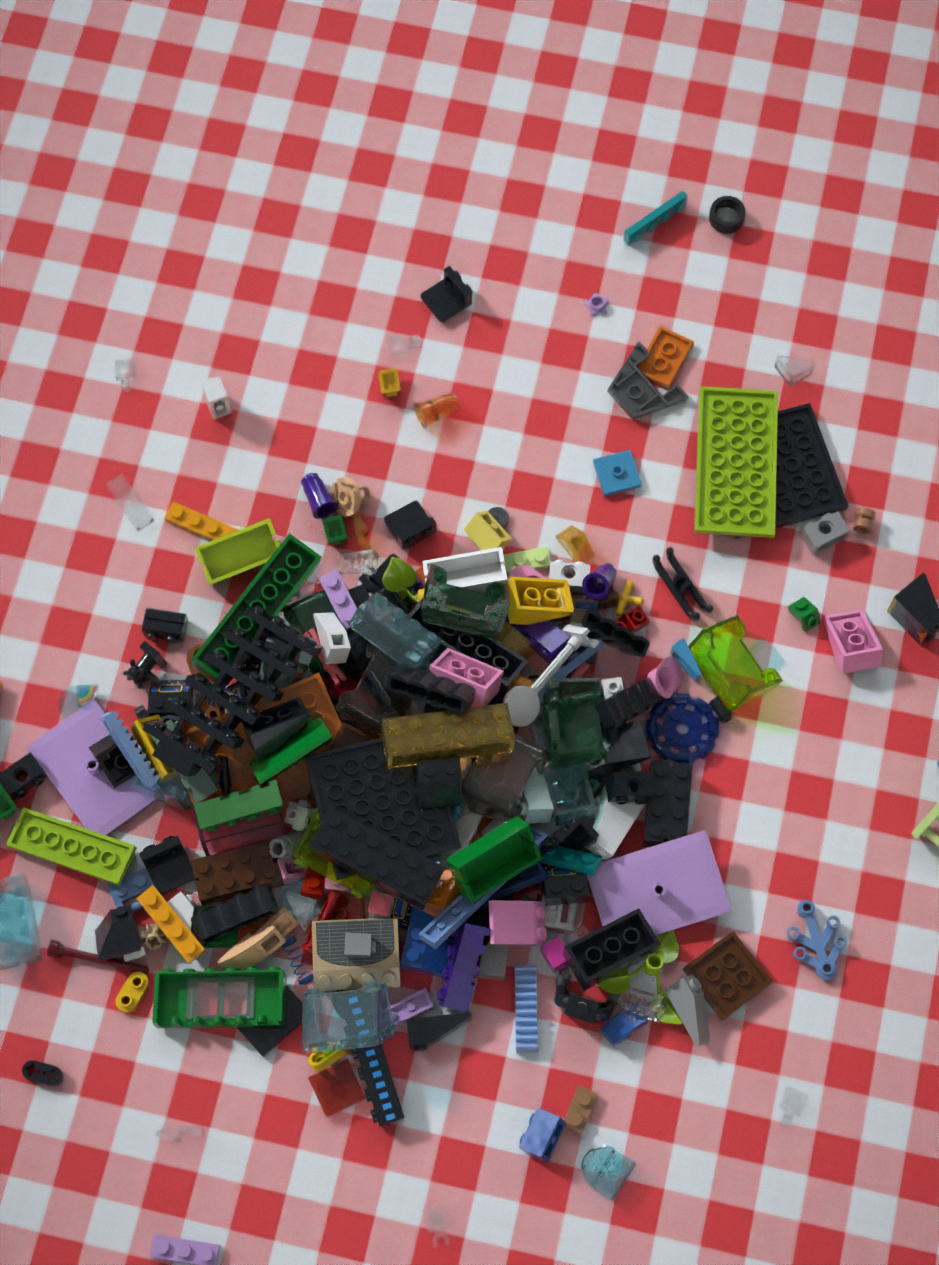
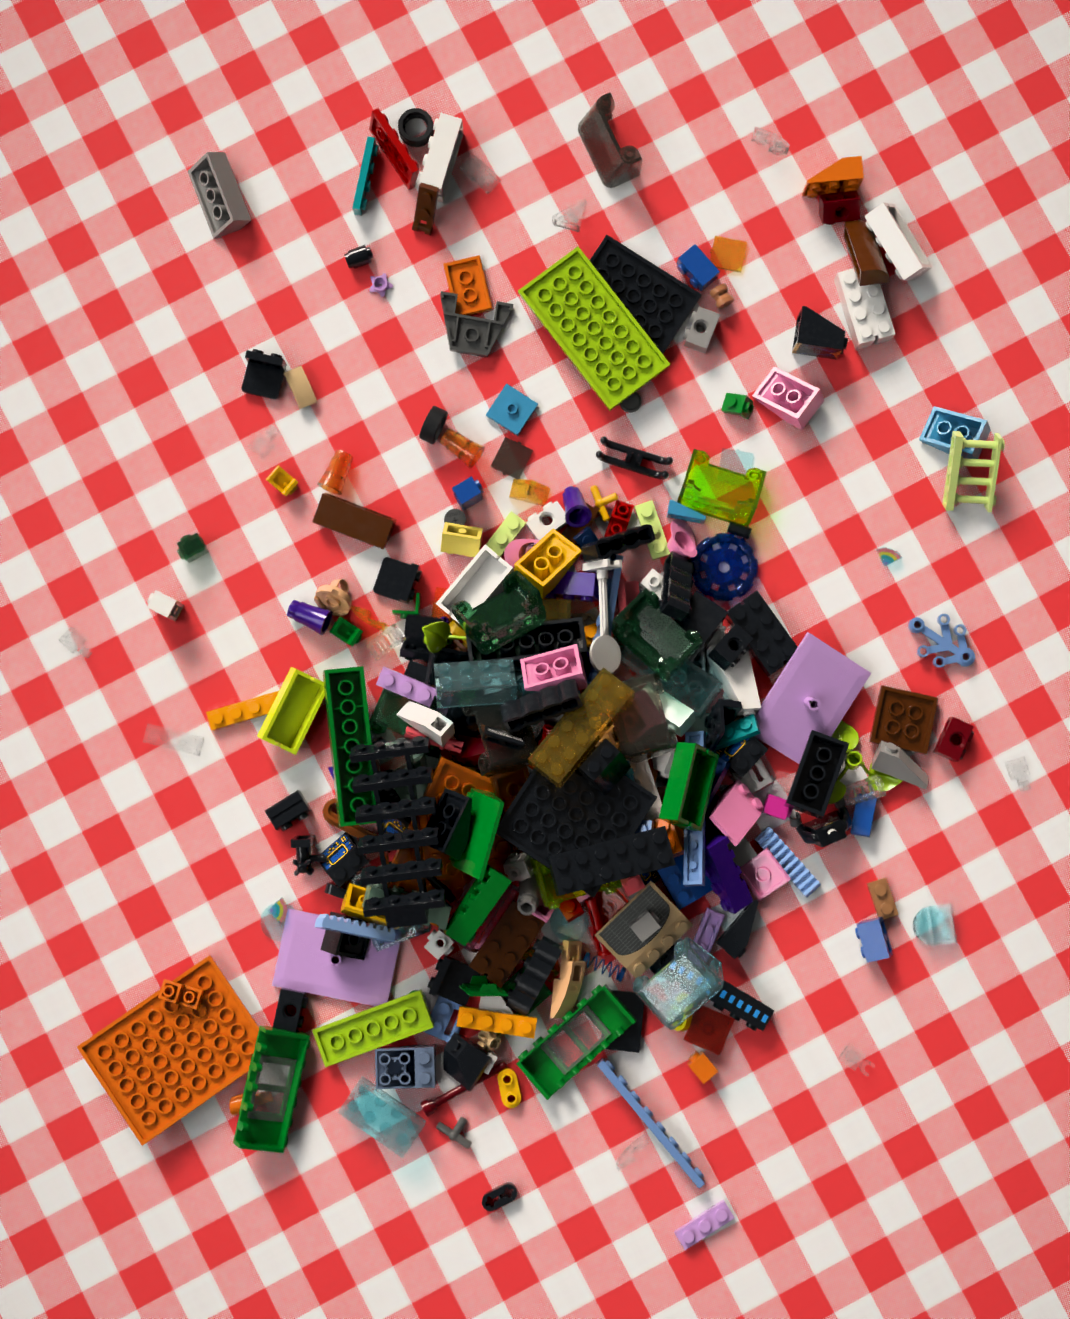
camera: 40 degrees left, 15 degrees up
none -> clear green brick [177,533,209,563]
none -> light grey slope [188,152,251,239]
none -> tan slope [284,366,317,409]
none -> reddish brown brick [312,493,396,549]
none -> black brick [344,244,374,269]
none -> red plate [369,108,419,190]
none -> sand blue slope [375,1044,436,1089]
none -> green bracket [392,593,421,619]
none -> reddish brown plate [412,182,439,235]
none -> white piece [417,113,464,203]
none -> black tyre [419,406,448,444]
none -> white brick [424,929,455,960]
none -> dark grey piece [436,1117,472,1149]
none -> clear orange plant [440,428,485,469]
none -> blue brick [452,476,484,511]
none -> clear slope [459,154,501,194]
none -> green piece [459,976,508,996]
none -> clear smoke piece [491,437,533,480]
none -> clear smoke windscreen [578,92,642,188]
none -> medium blue plate [597,1058,705,1189]
none -> dark grey piece [620,392,642,413]
none -> yellowish green plate [634,500,670,561]
none -> blue brick [677,244,720,291]
none -> orange brick [687,1051,719,1084]
none -> clear yellow piece [710,236,747,273]
none -> bright pink plate [740,847,791,901]
none -> clear light blue tile [876,547,902,567]
none -> dark red brick [933,717,974,762]

